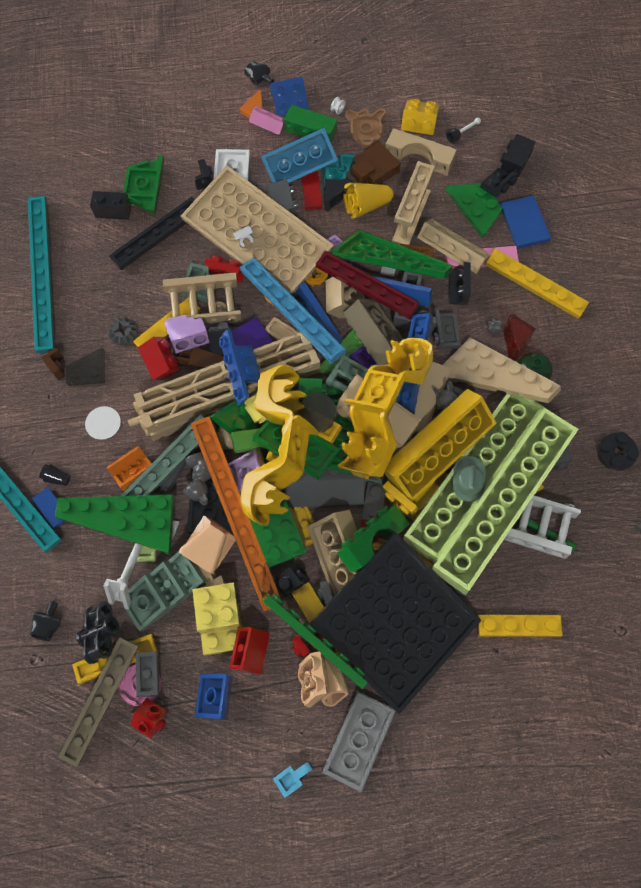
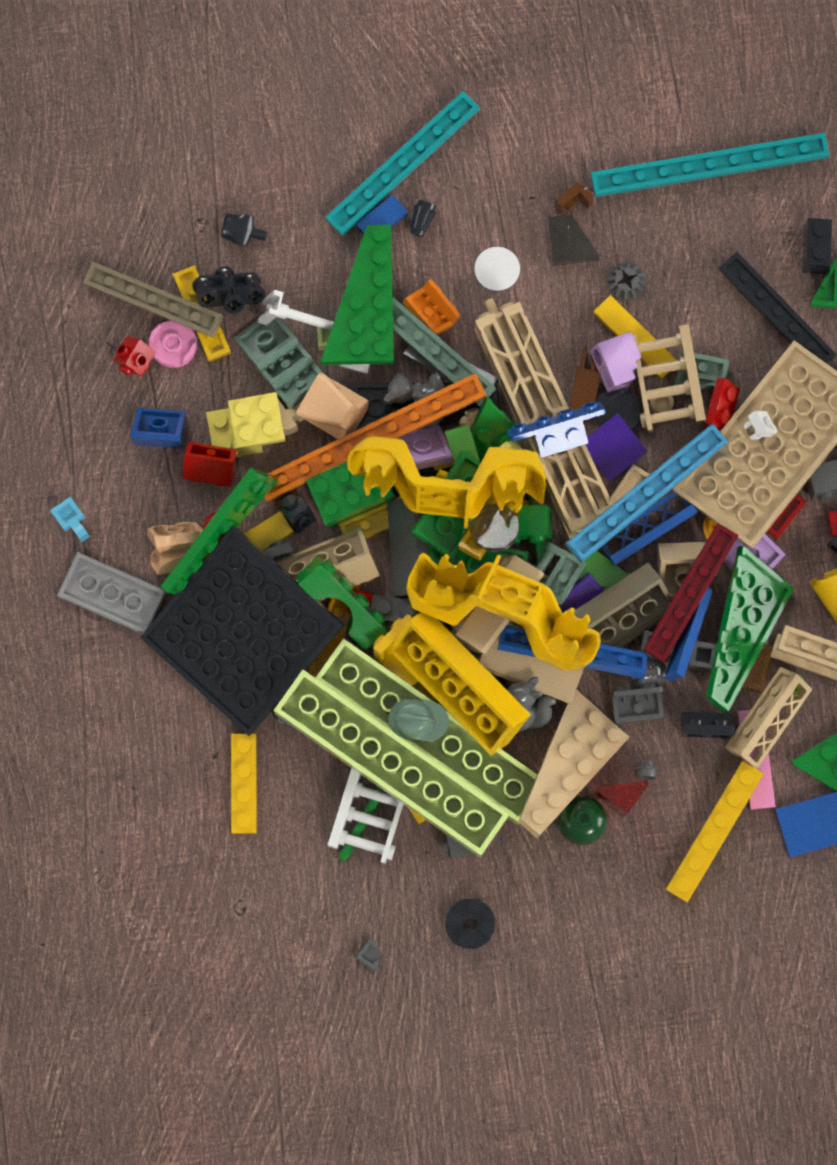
camera: 85 degrees right, 10 degrees up
dark grey plate [135,651,159,697] -> none
red brick [138,337,180,380] -> none

